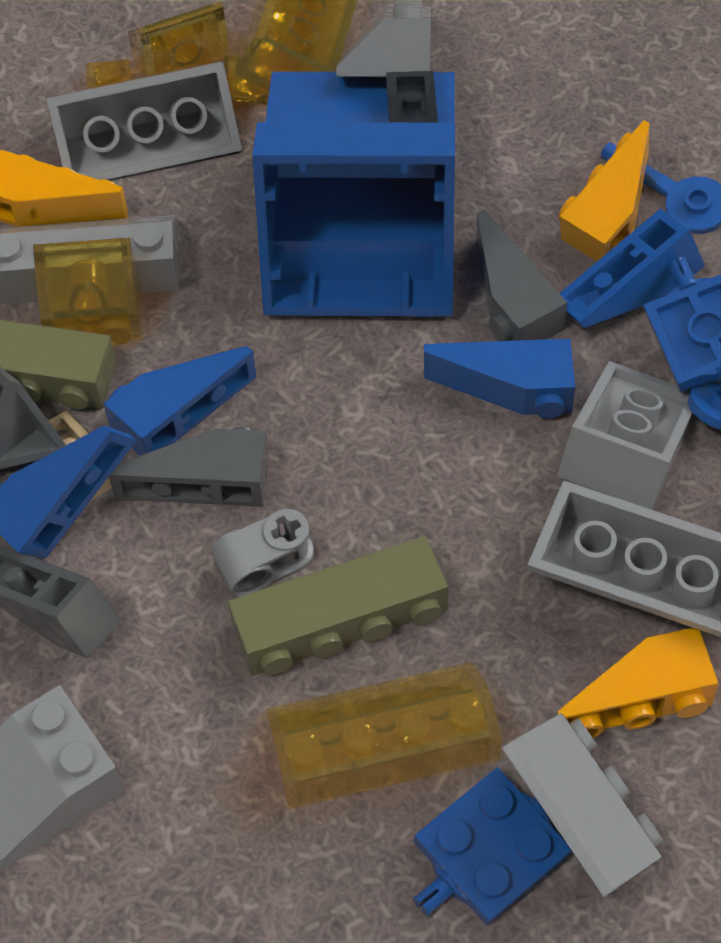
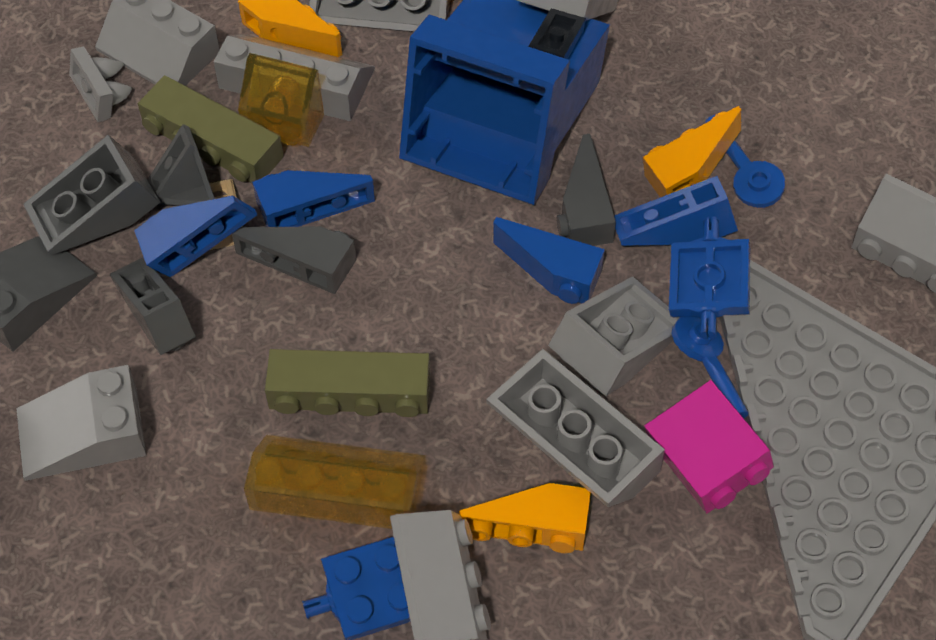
camera: 20 degrees right, 0 degrees up
light grey piece [211,509,314,597] -> none

